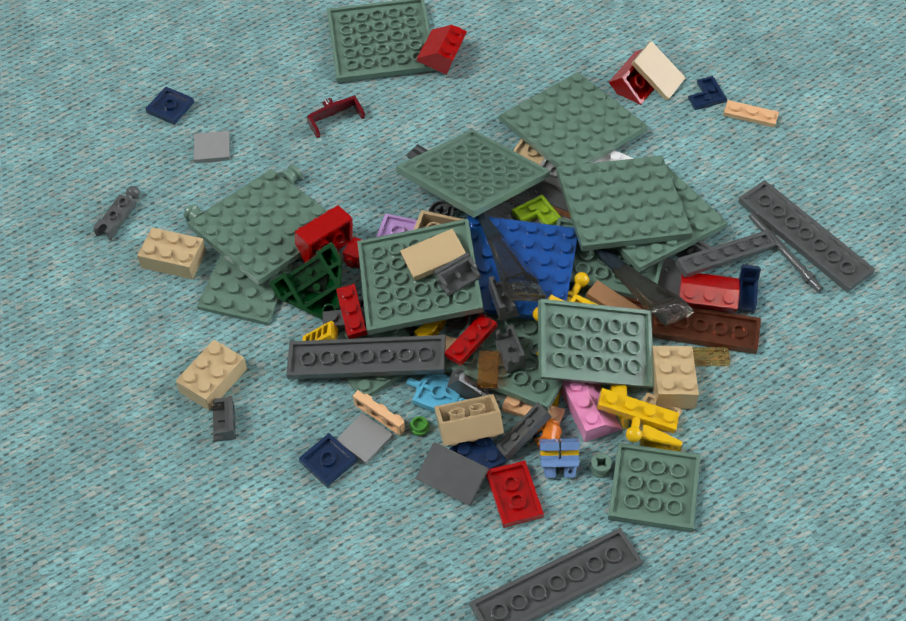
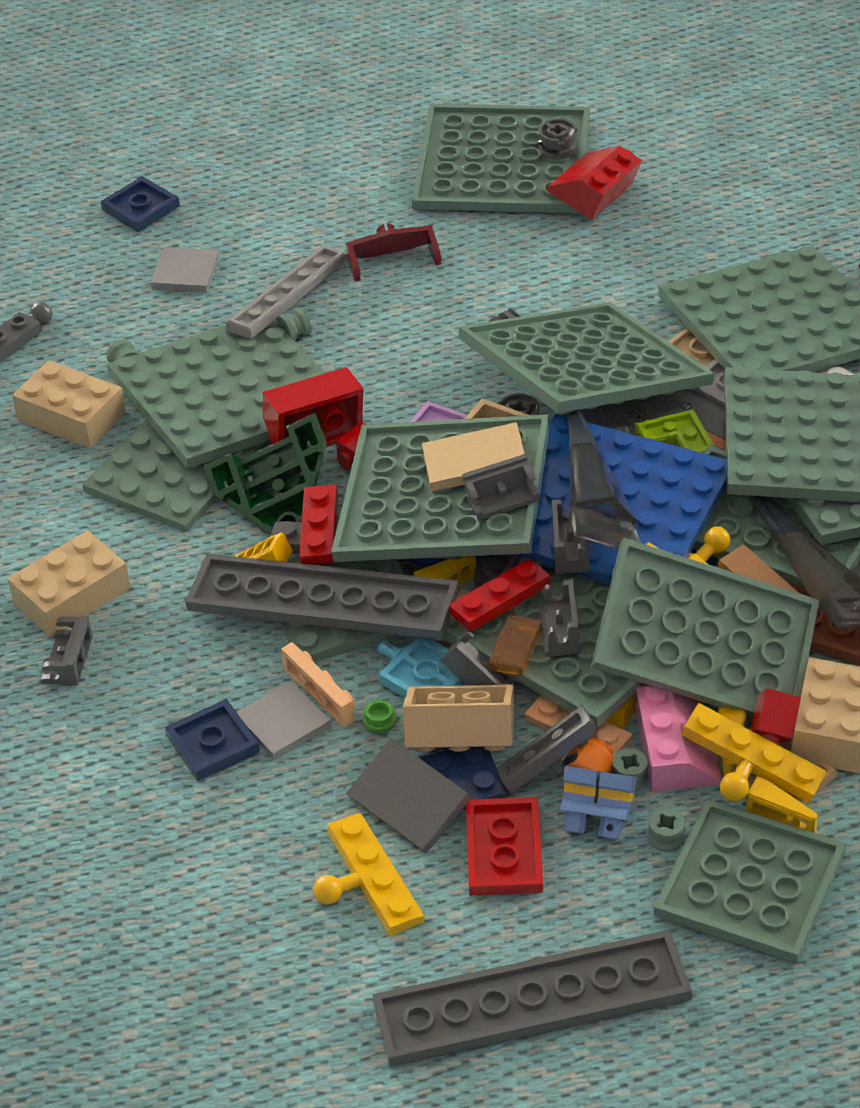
camera: 15 degrees right, 10 degrees down
none -> light grey tile [226,245,346,339]
none -> yellow plate [313,813,424,937]
none -> dark grey wheel [539,118,577,159]
none -> sand green wheel [613,748,648,791]
none -> red brick [750,688,801,746]

